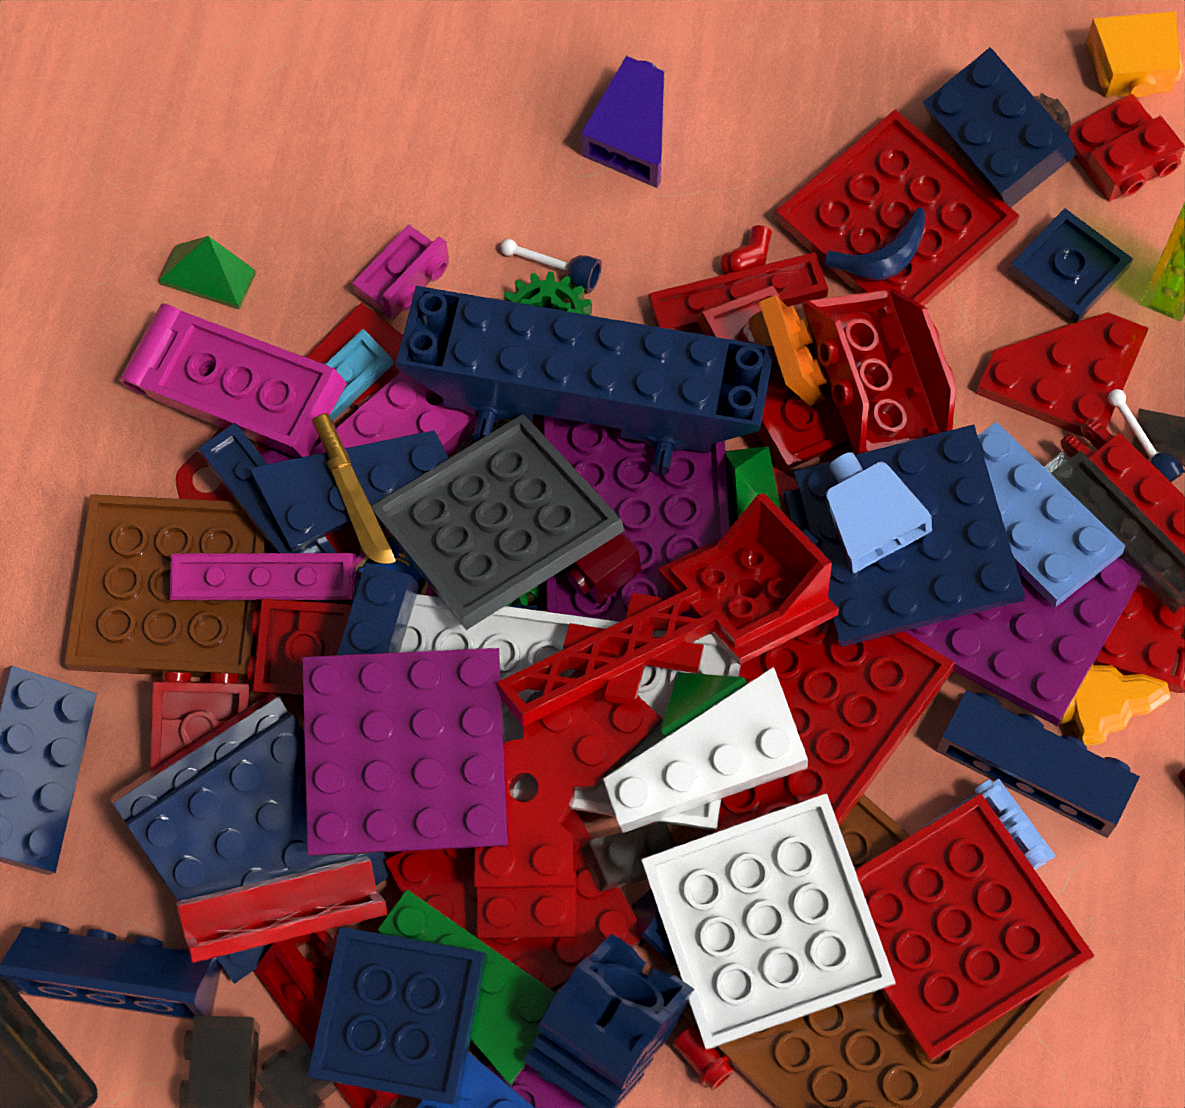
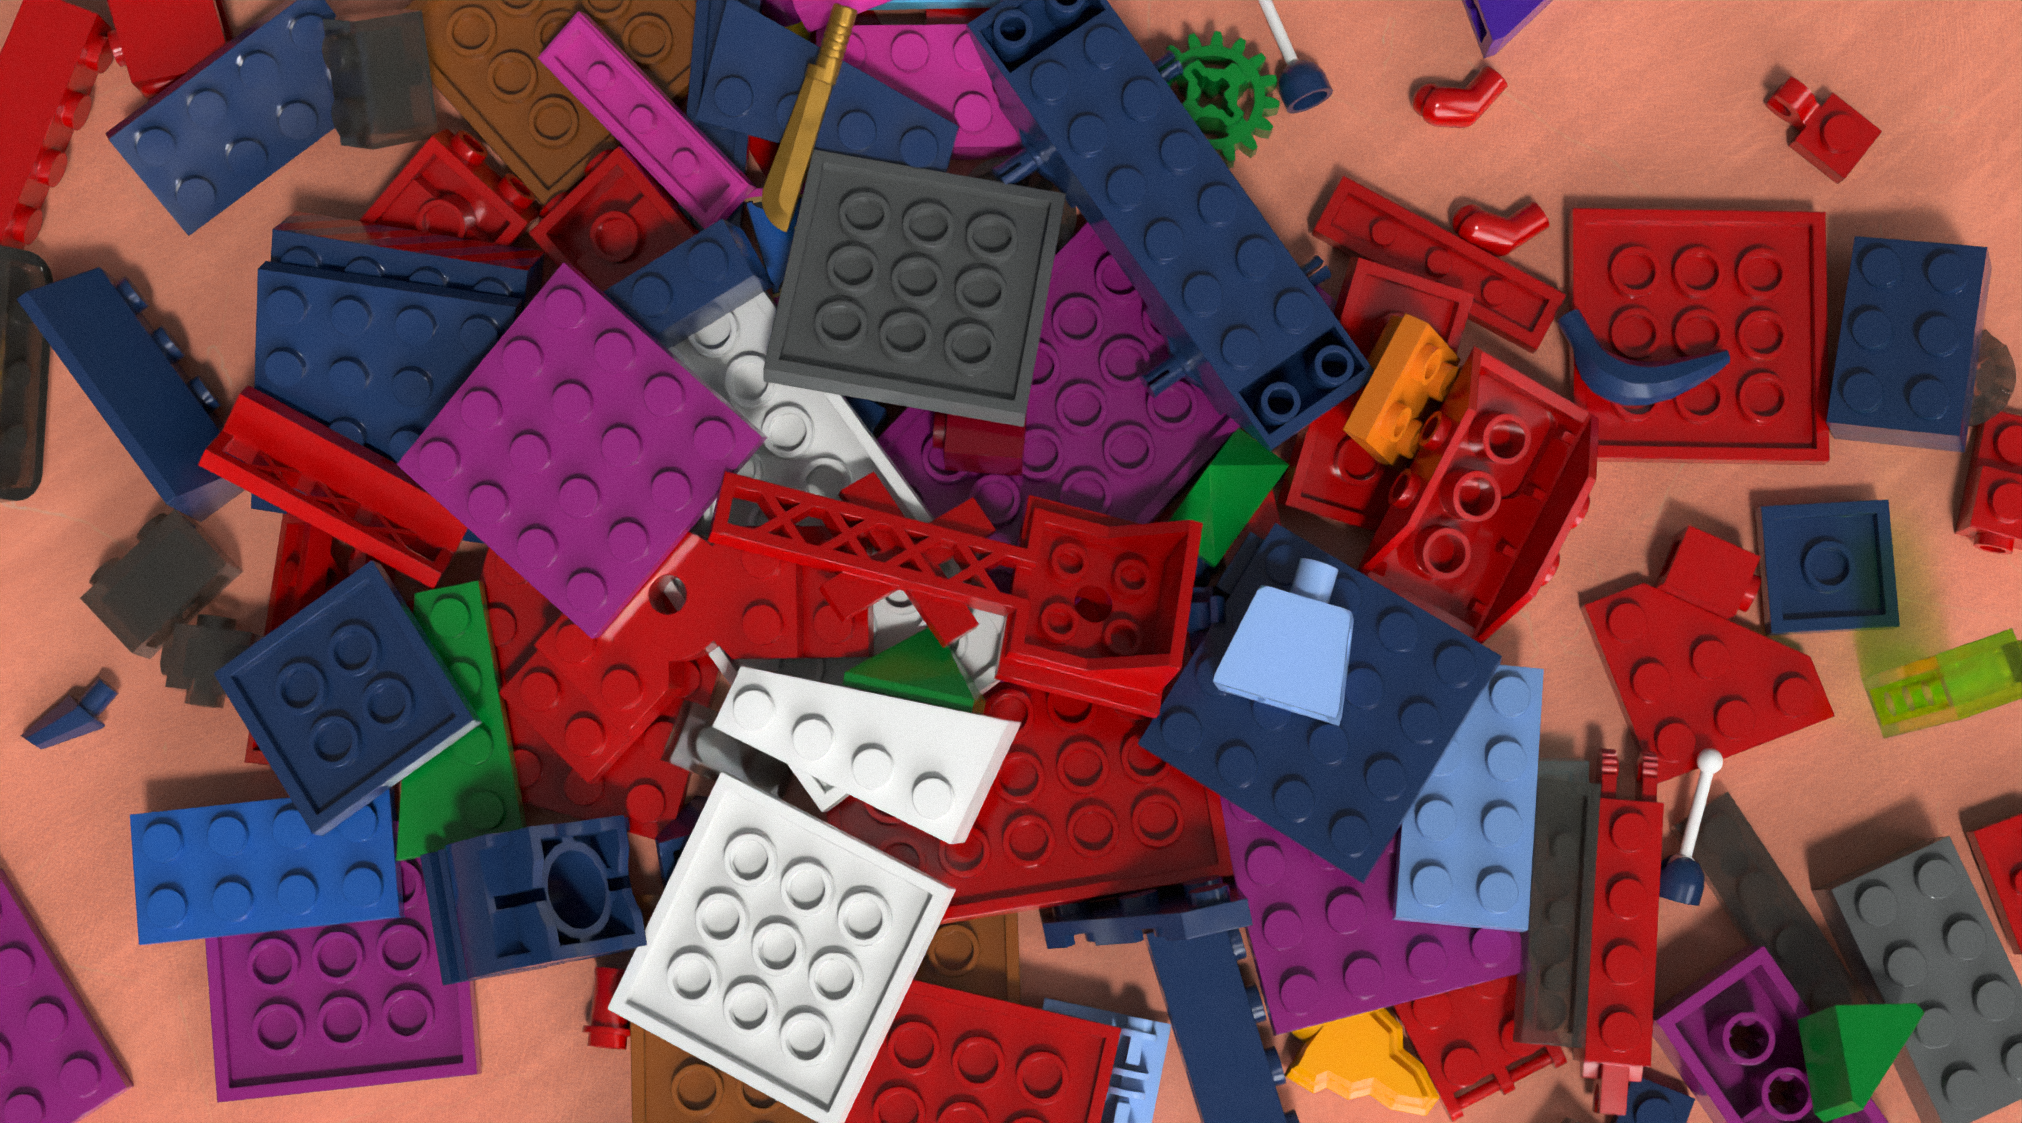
camera: 45 degrees right, 15 degrees up
none -> clear smoke brick [322,8,438,150]
none -> dark blue plate [1040,875,1253,949]
none -> red arm [1413,66,1508,128]
none -> red brick [1653,525,1762,619]
none -> red plate [1765,76,1882,184]

